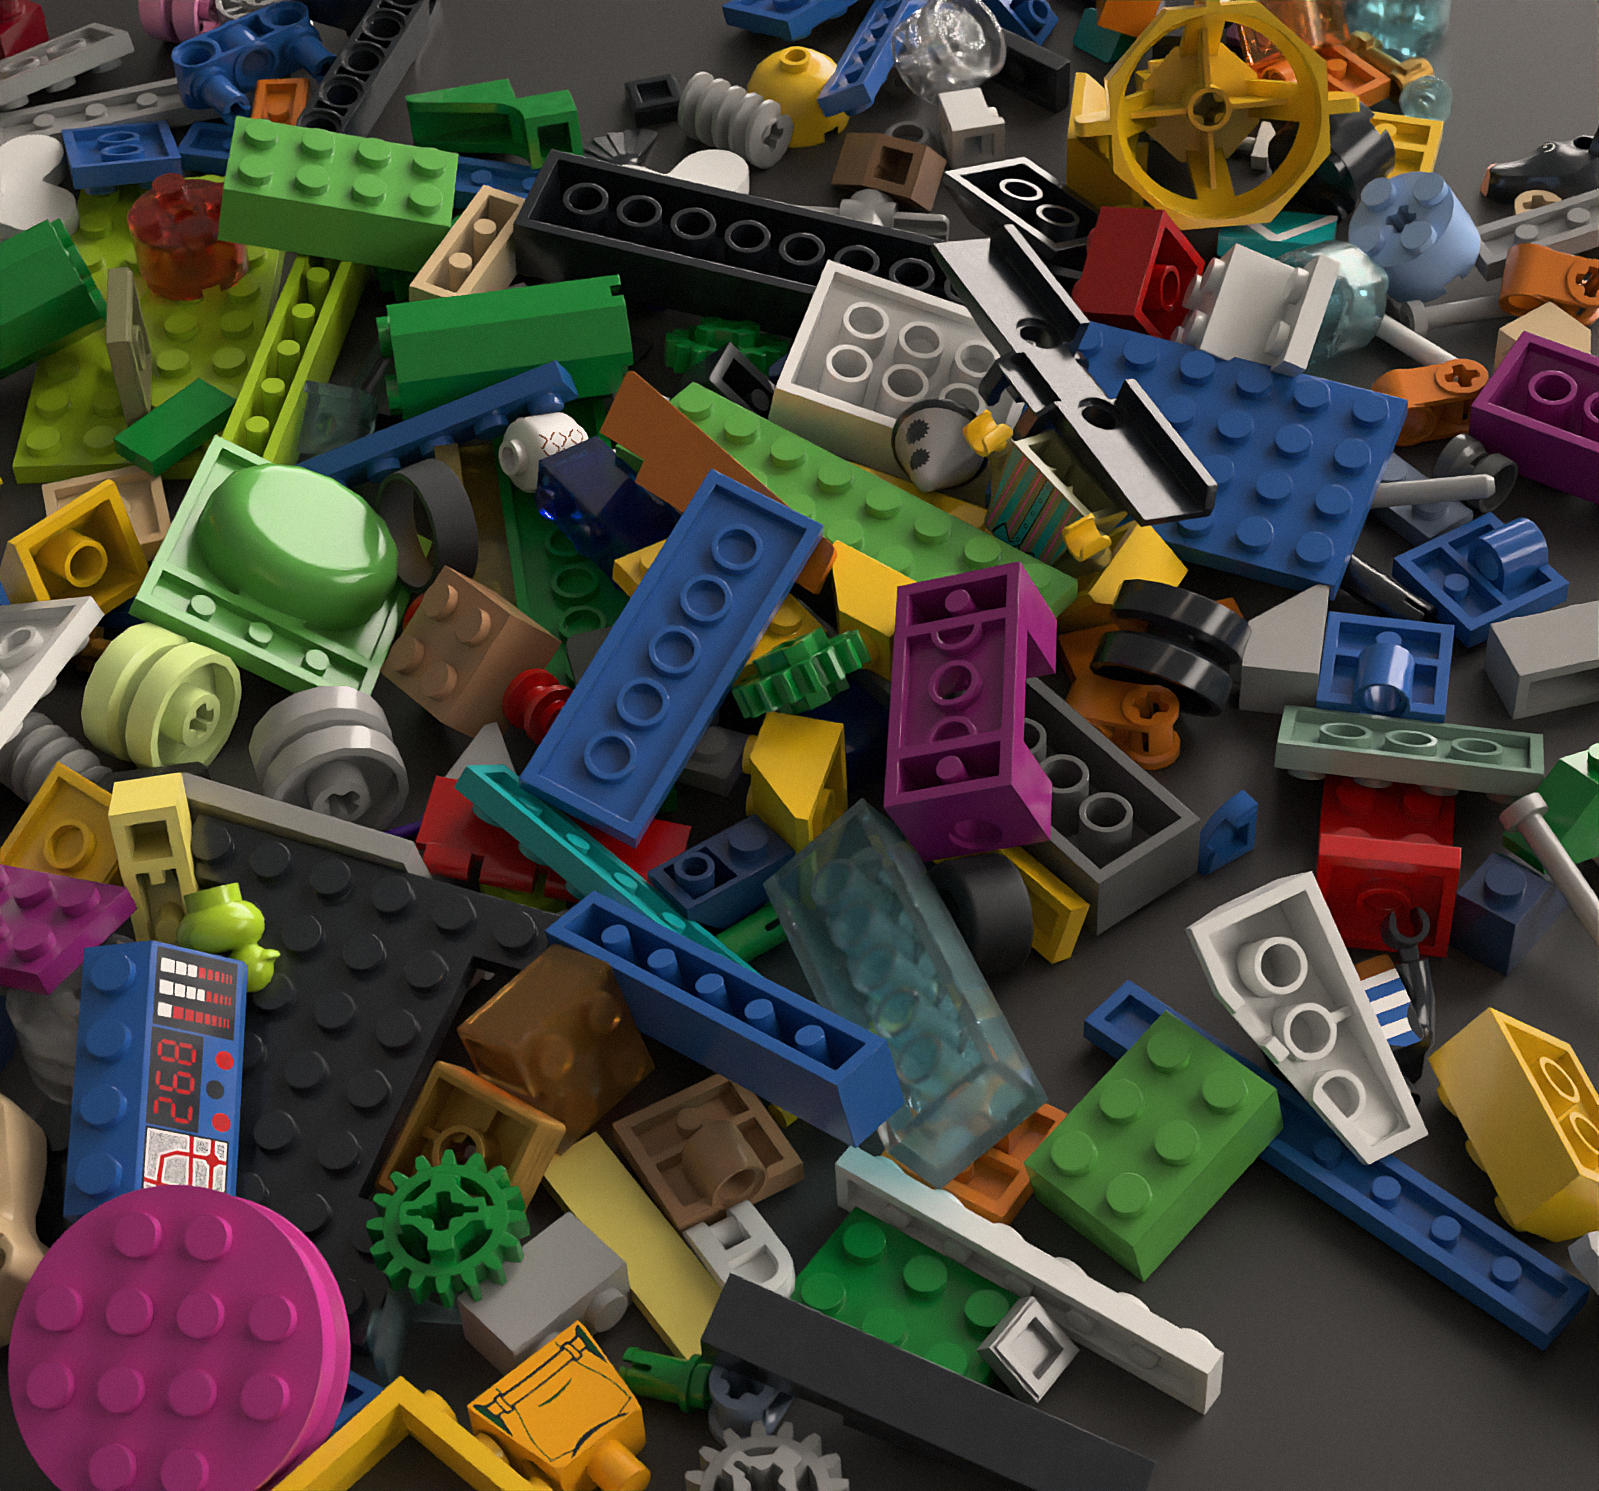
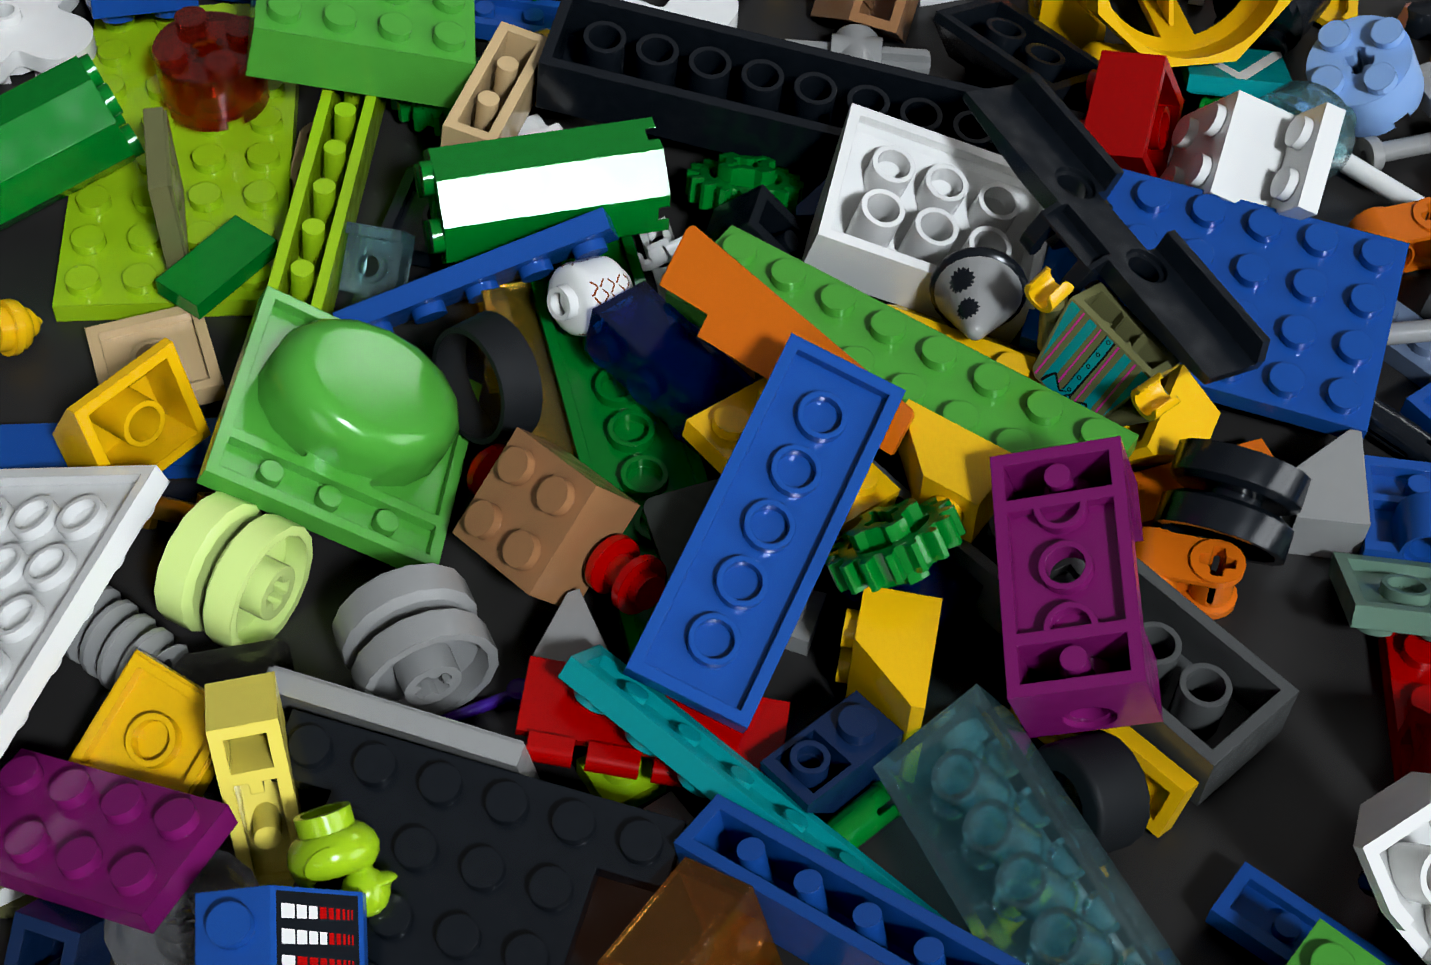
camera: 10 degrees left, 5 degrees up
blue tile [1198,790,1258,876] -> none

